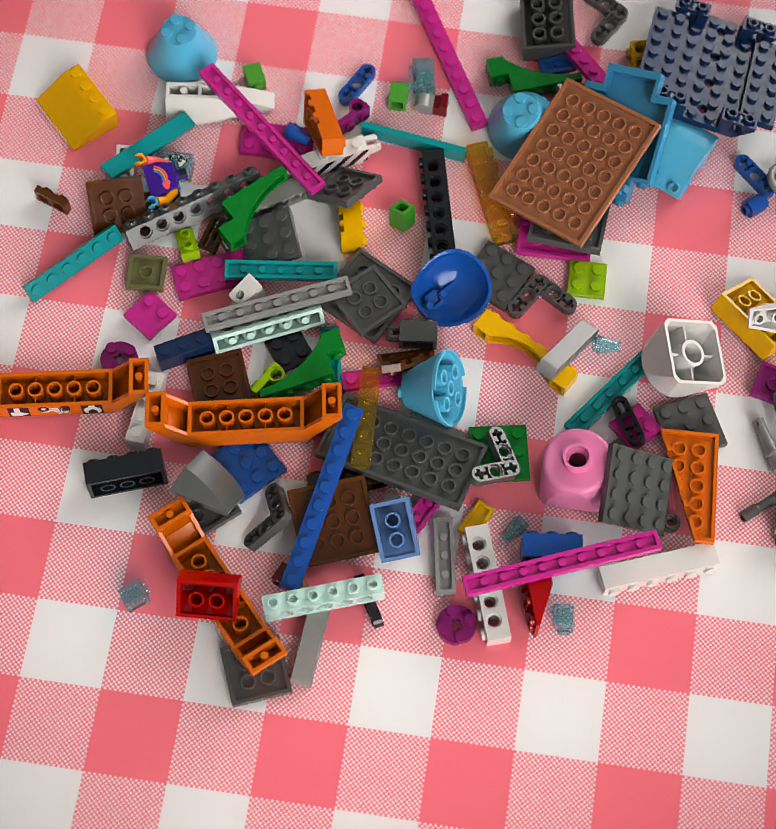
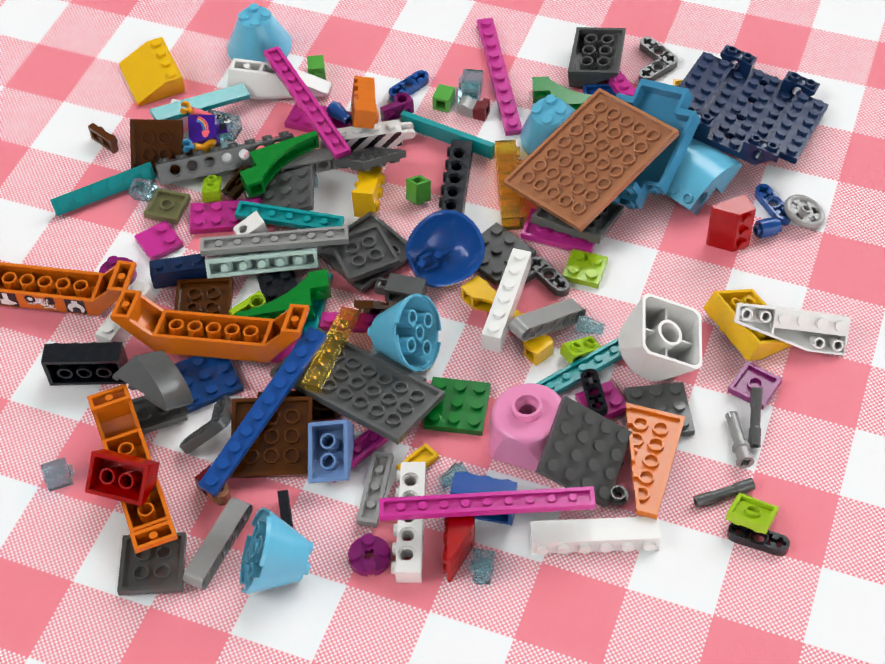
camera: 15 degrees right, 15 degrees down
light aqua brick [261,573,385,622] -> none
dark grey beam [468,426,520,486] -> none
none -> clear light blue brick [128,178,159,202]
none -> medium azure cone [240,507,313,594]
none -> white brick [481,248,531,353]
none -> lime plate [560,336,601,364]
none -> red slope [706,194,756,252]

